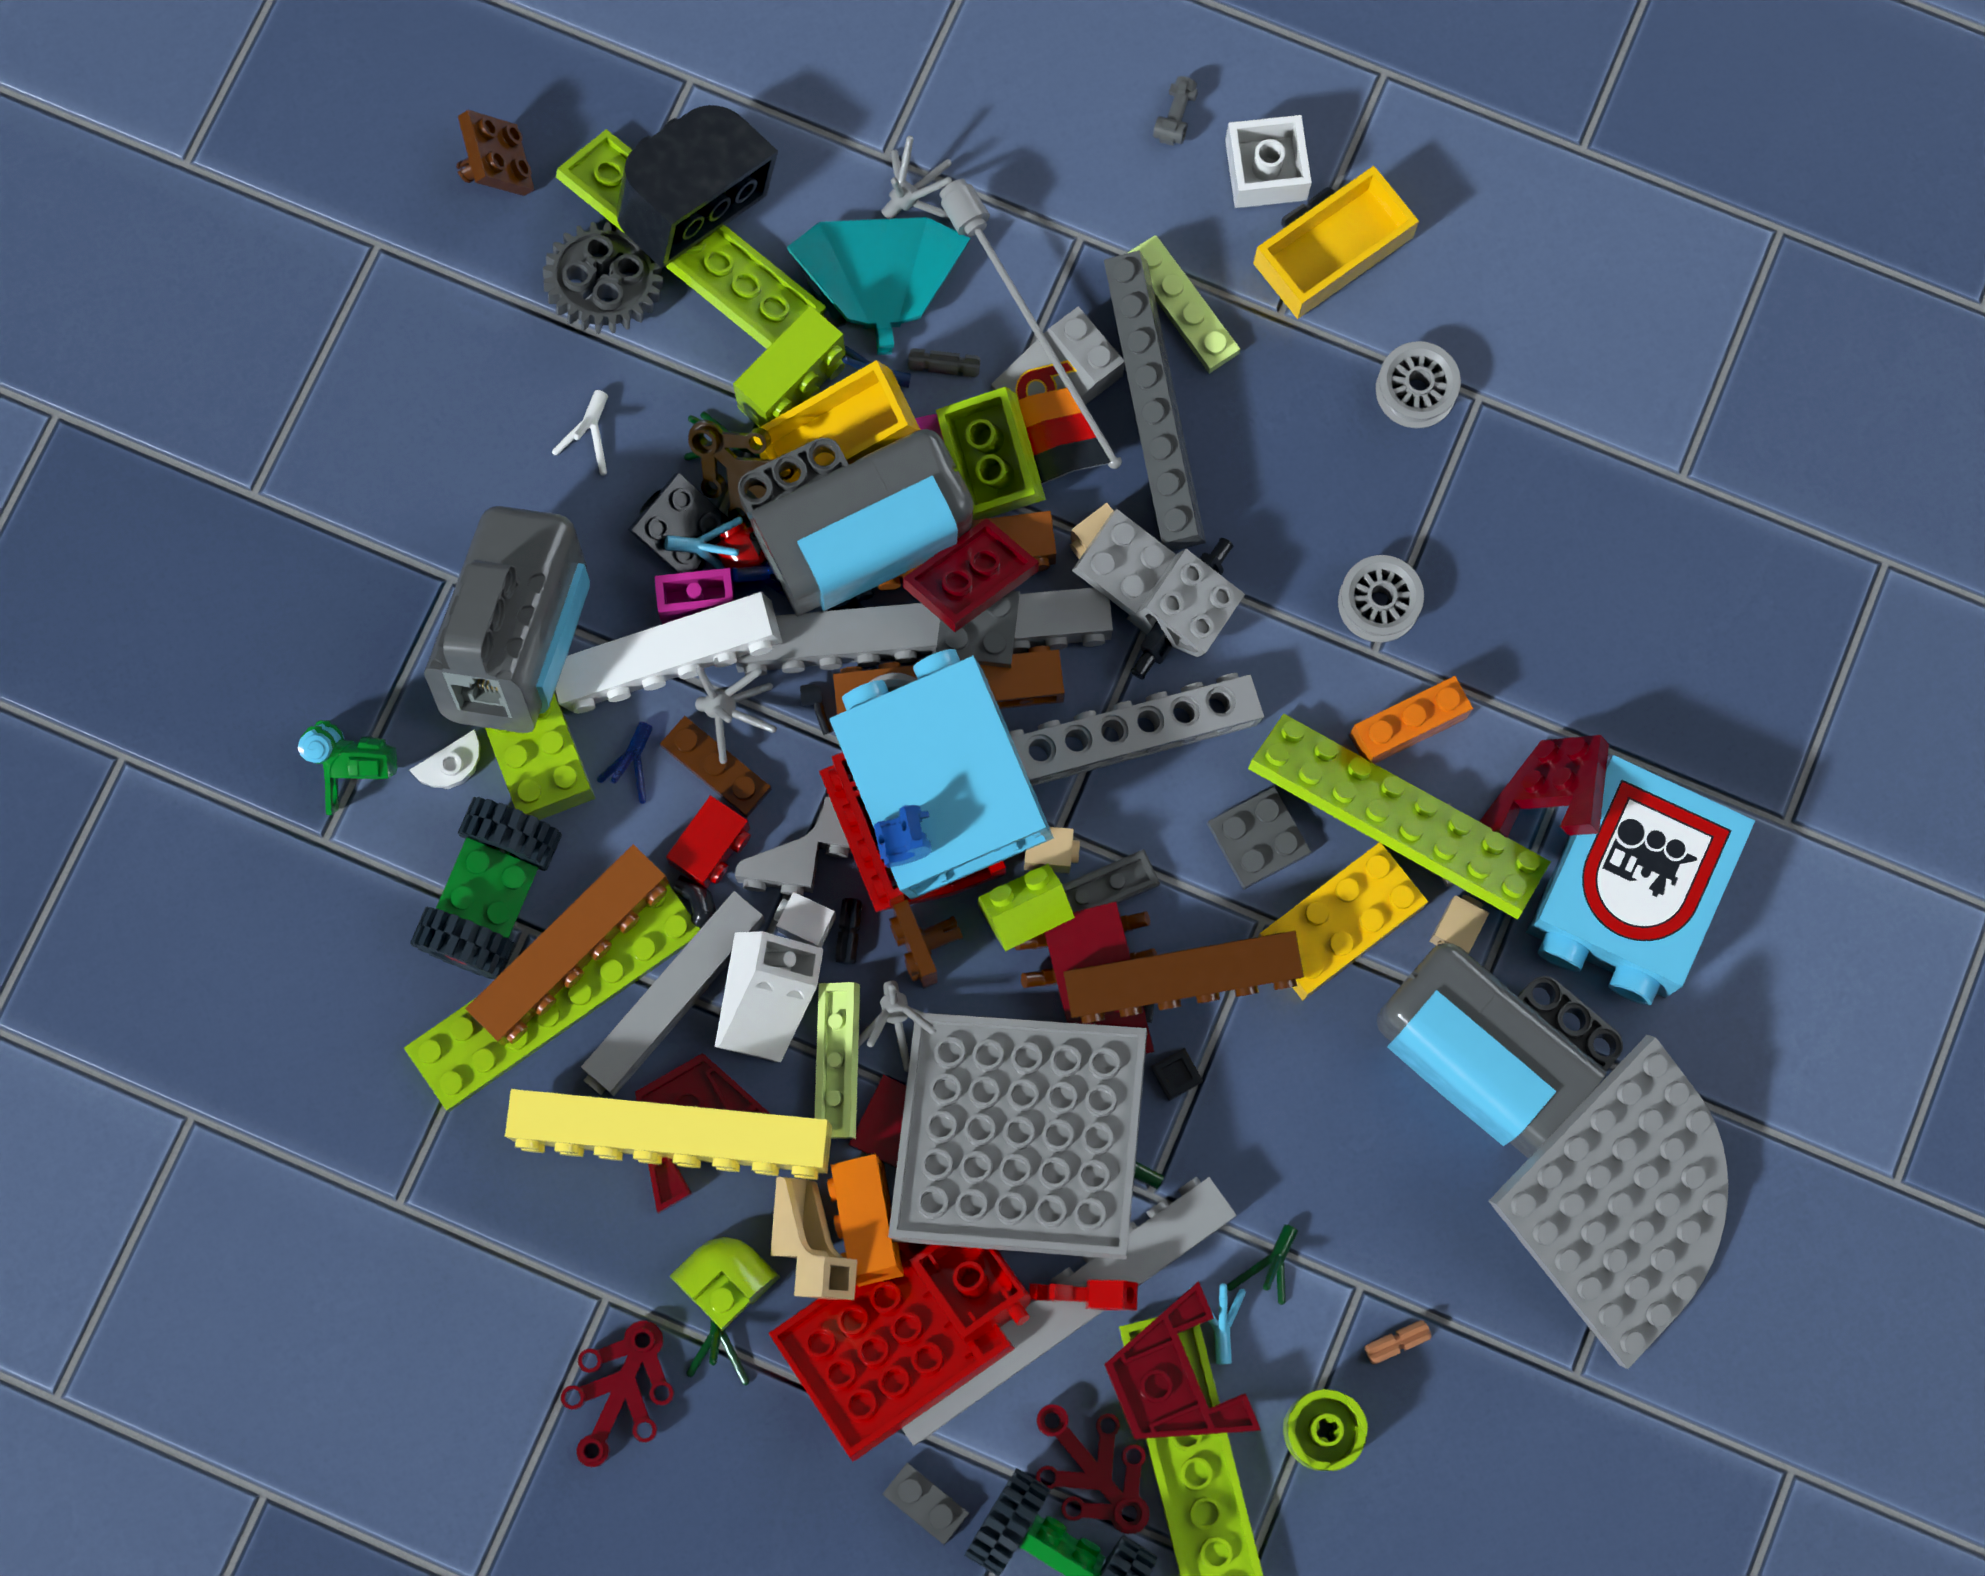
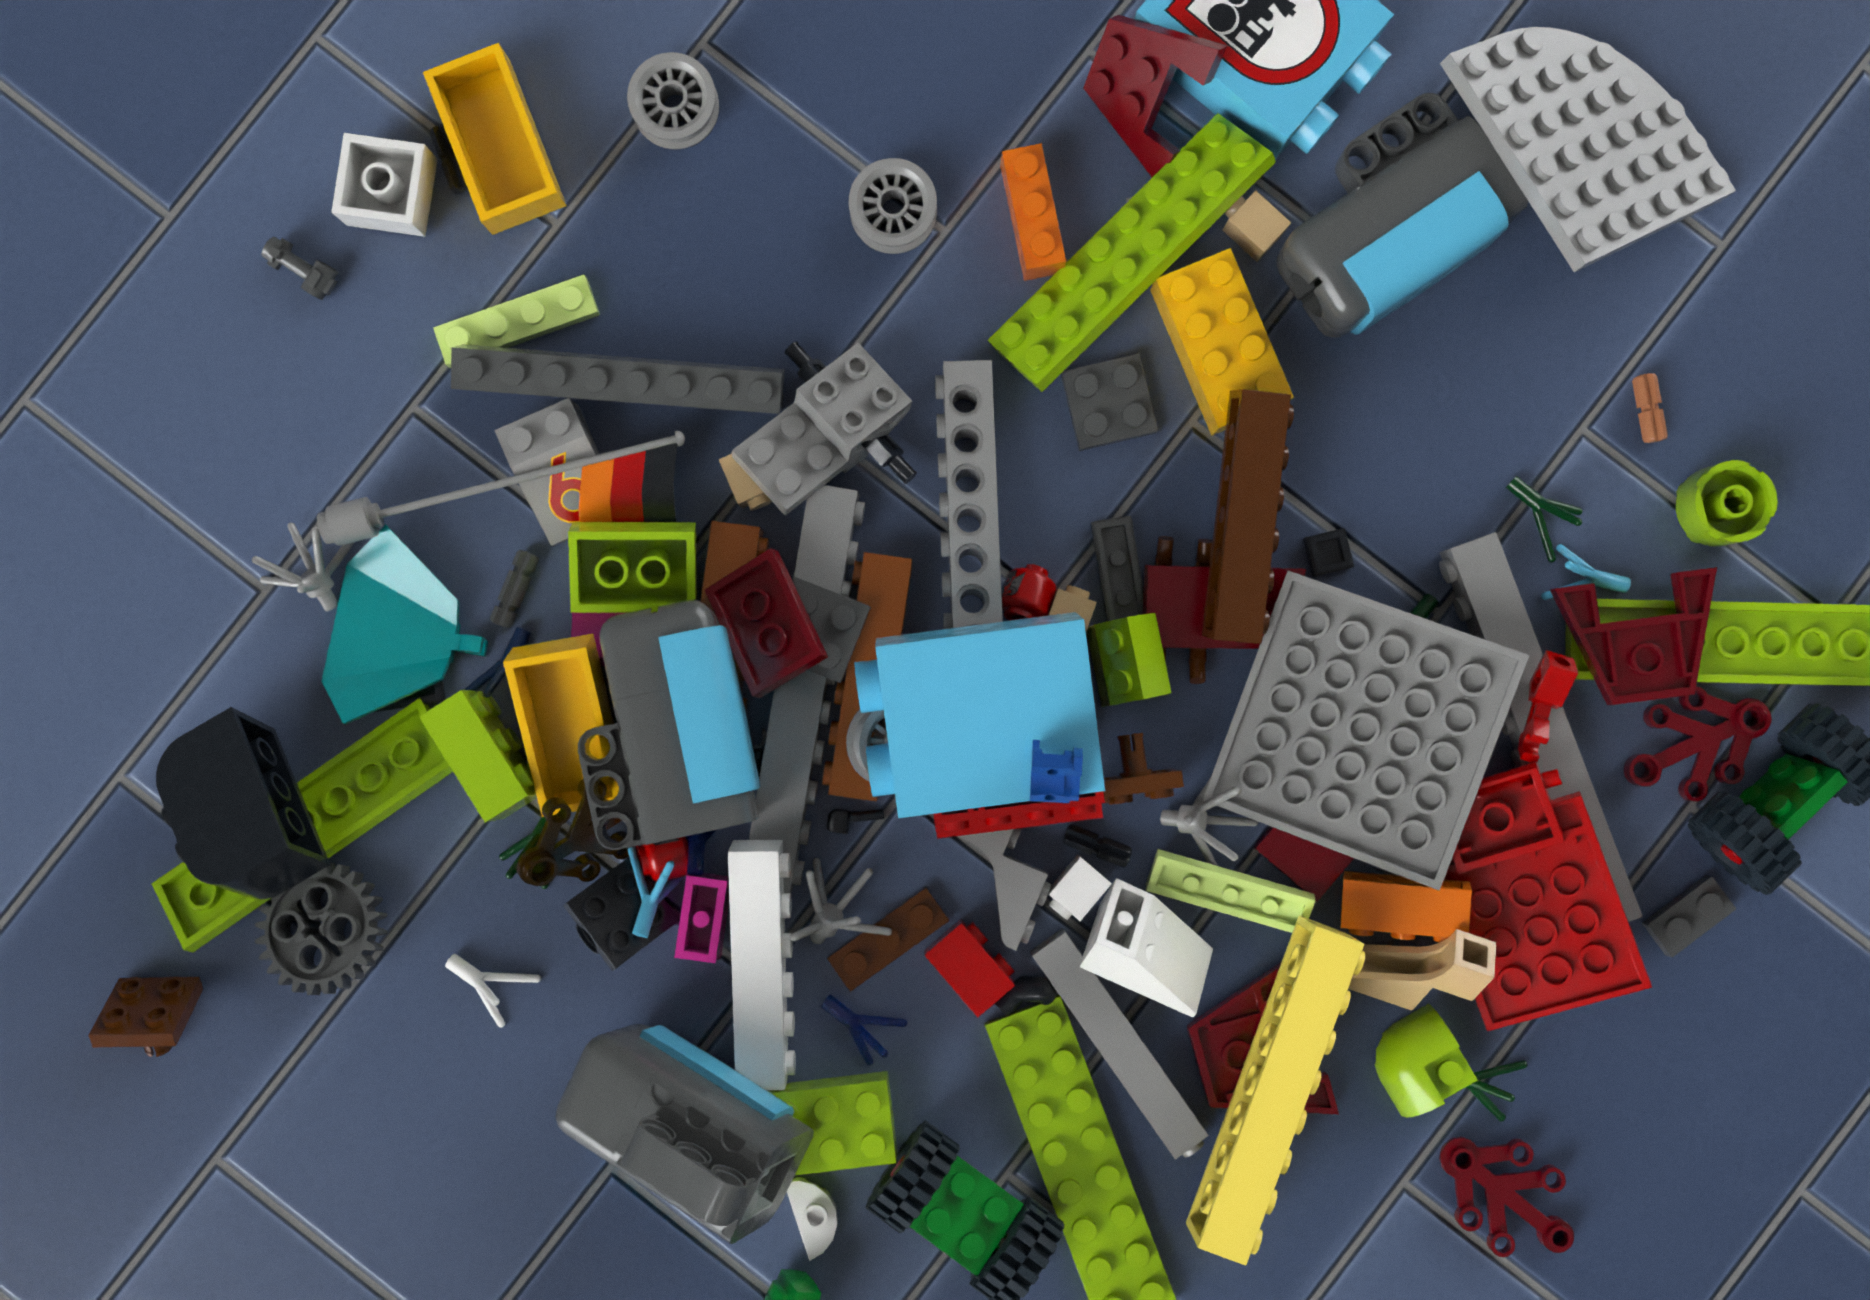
camera: 70 degrees left, 10 degrees up
dark orange brick [465,844,669,1046] -> none
none -> red head [1001,564,1057,621]

